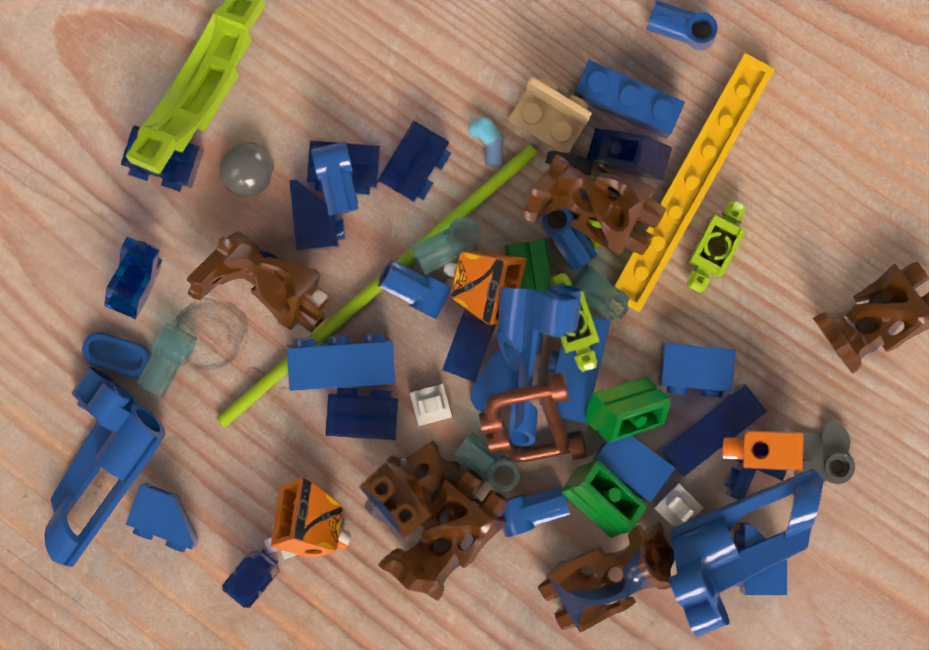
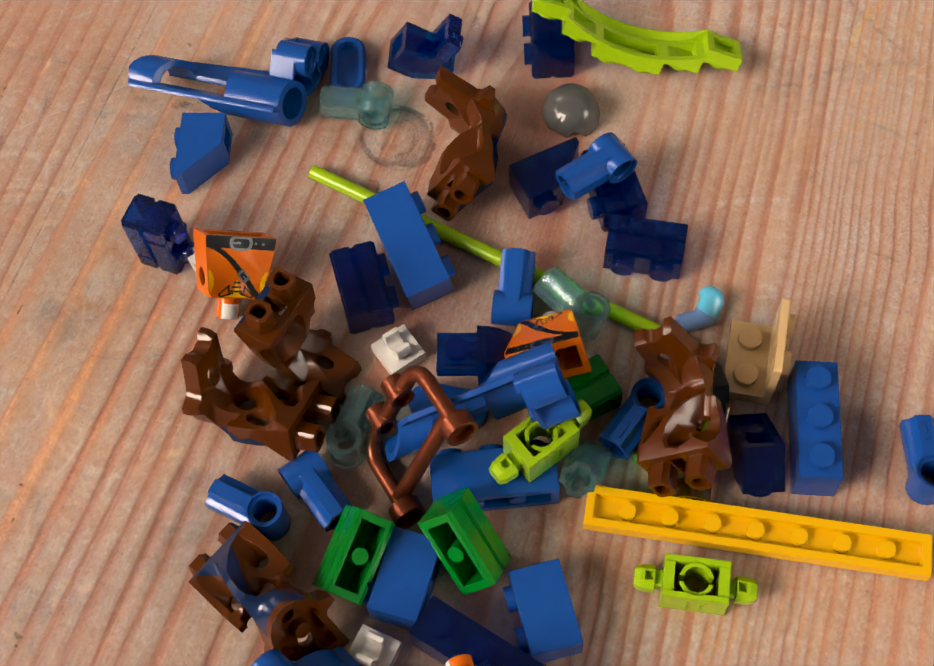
camera: 70 degrees right, 25 degrees down
none -> blue piece [205,474,291,541]

